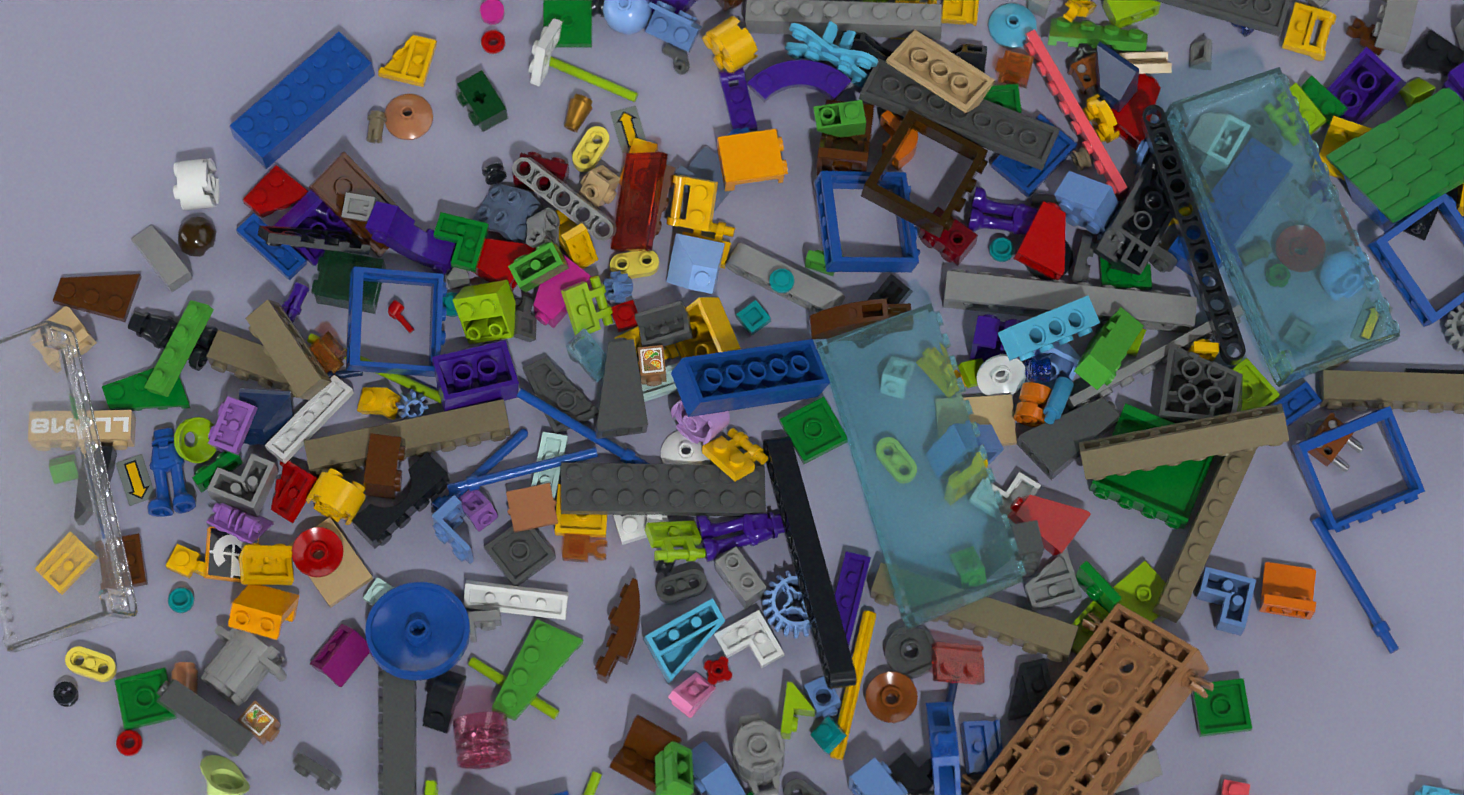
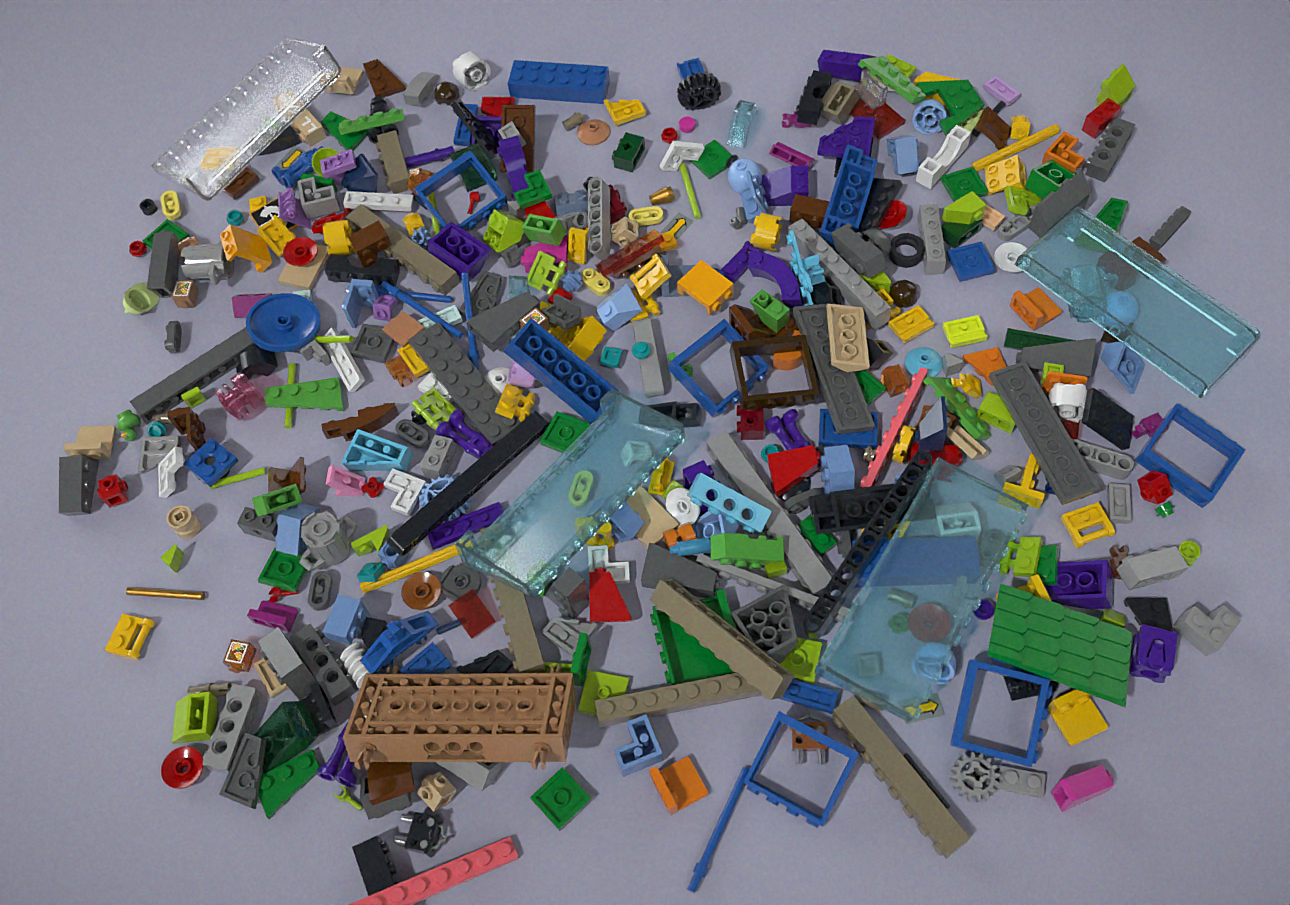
camera: 60 degrees right, 10 degrees down
dark tan brick [245,300,332,400] -> none
reddish brown slope [809,299,913,339] -> none
clear blue wheel [1025,357,1052,383] -> none
yellow plate [1188,339,1219,362] -> none
none -> lime bar [311,335,354,343]
none -> yellow bracket [1000,453,1045,509]

